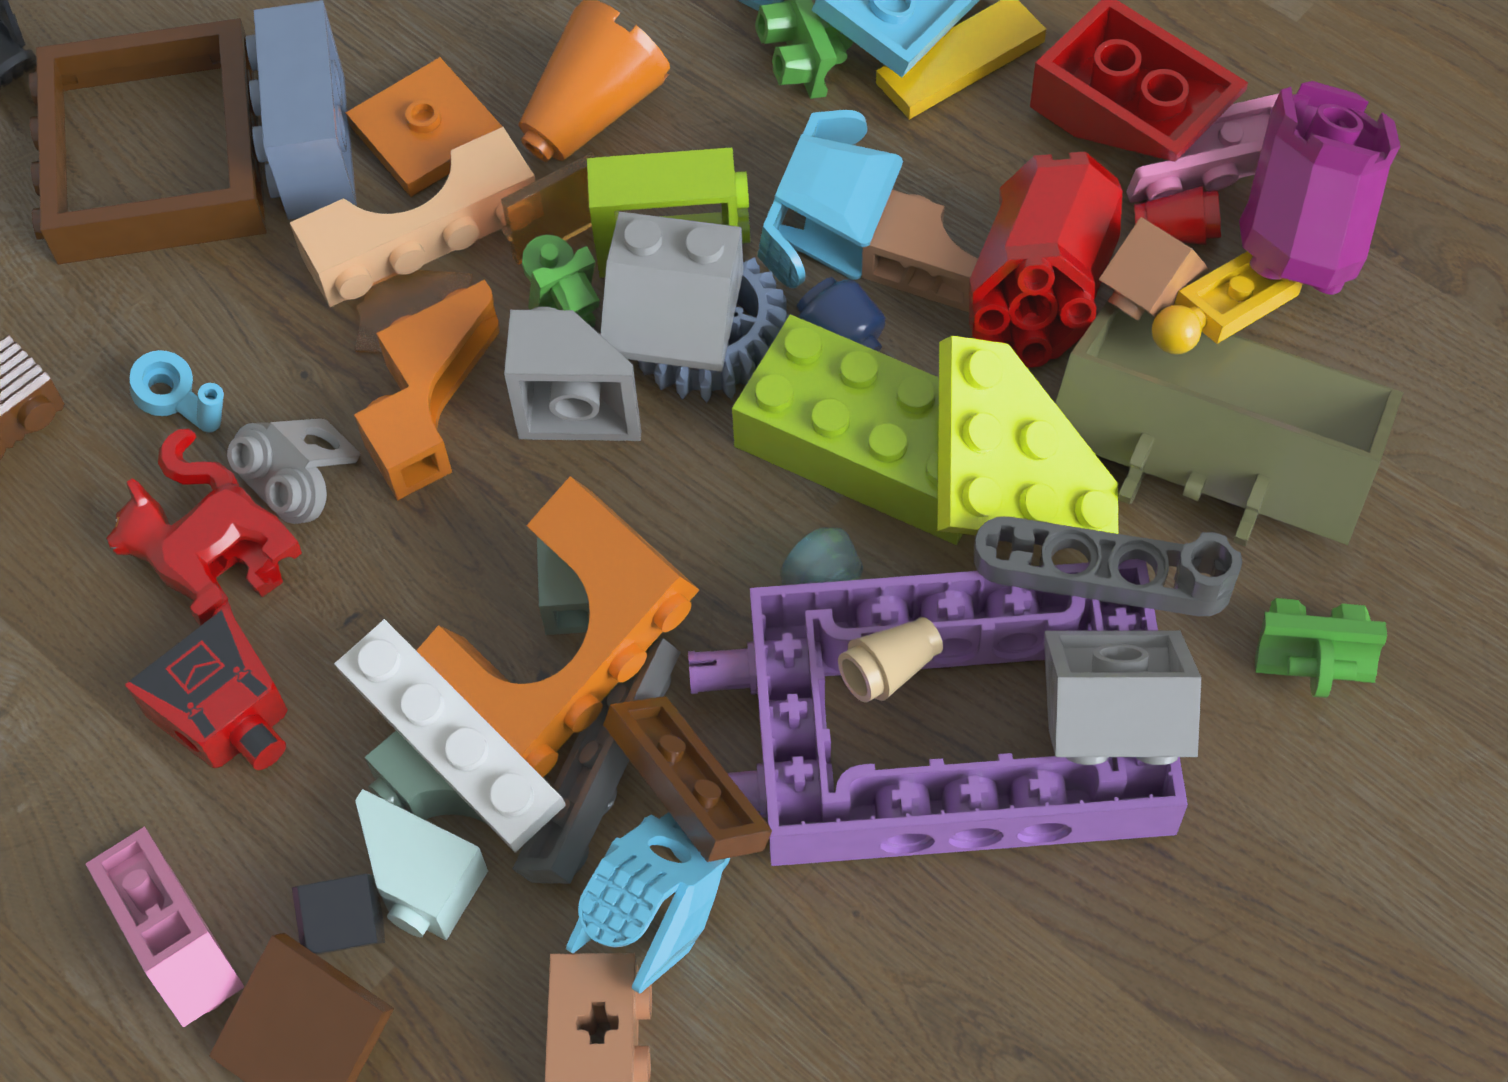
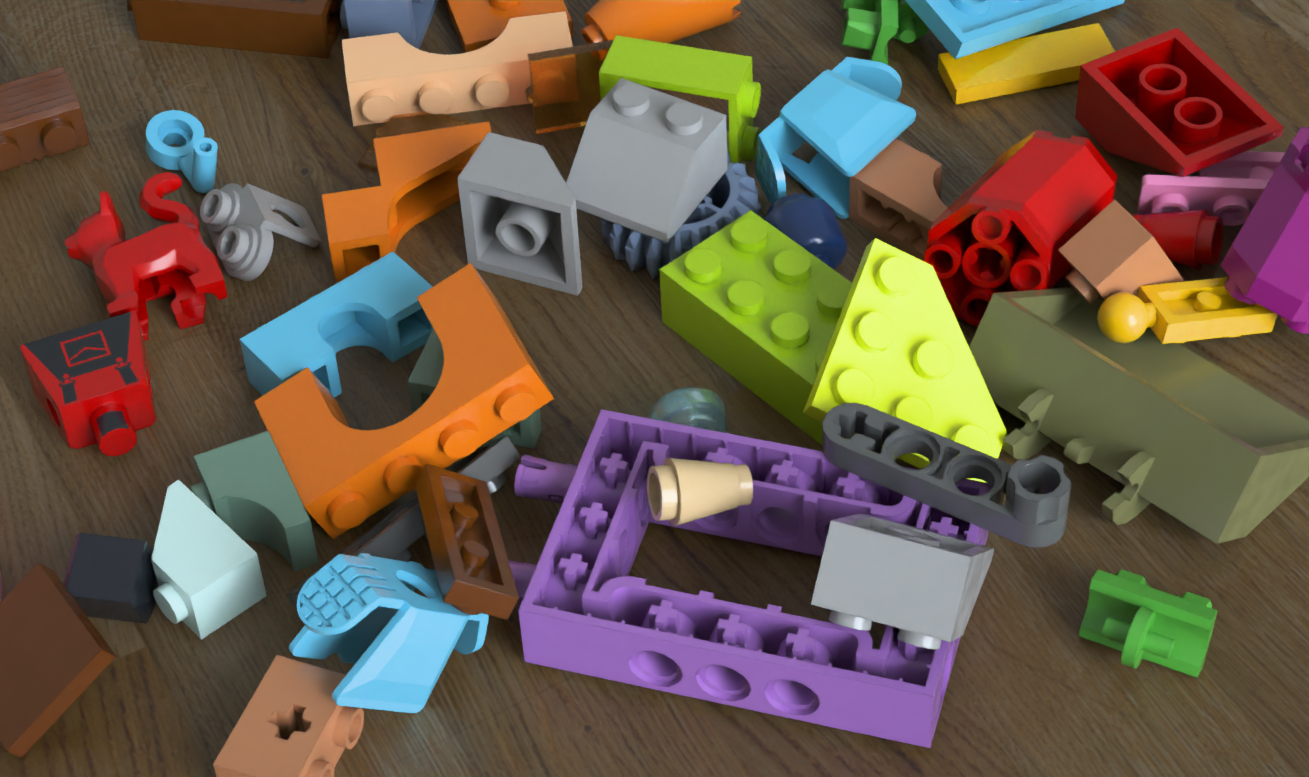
camera: 20 degrees right, 15 degrees down
white plate [334,619,566,852] -> none
bright green hips [522,235,600,327] -> none
none -> medium azure arch [239,252,433,398]

